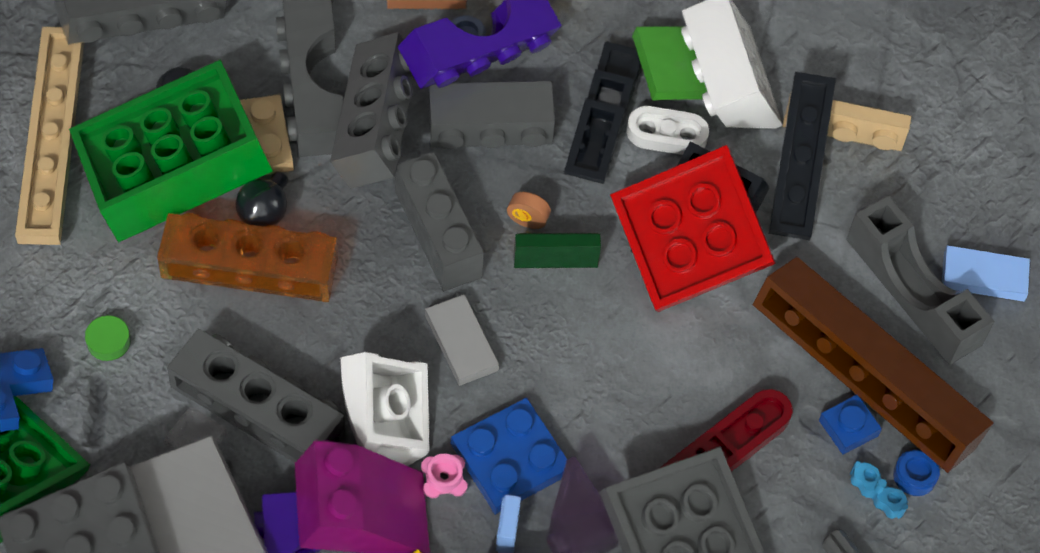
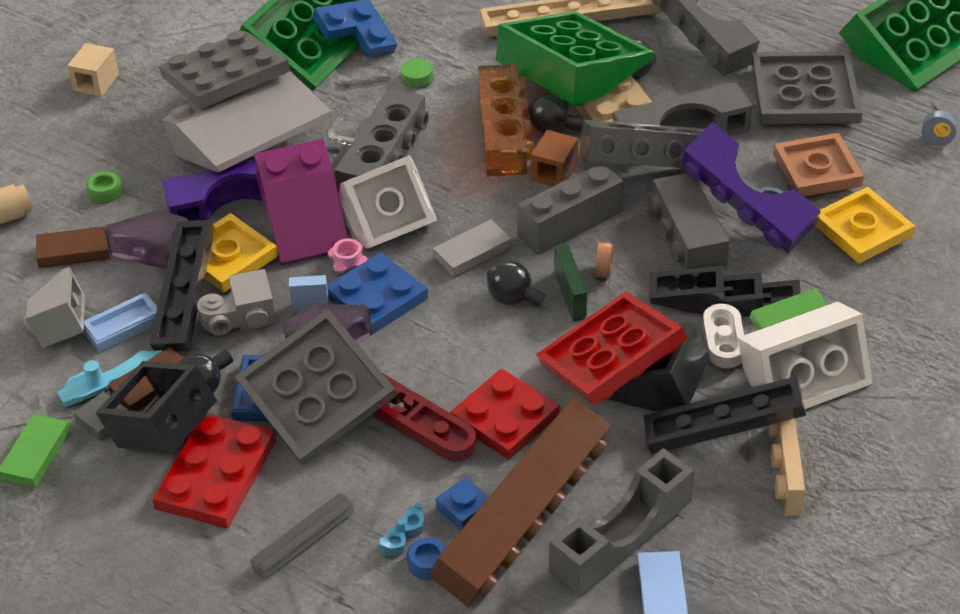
camera: 85 degrees right, 15 degrees down
none -> red plate [450,368,560,460]
none -> black piece [487,261,546,307]
none -> dark orange brick [531,130,578,186]

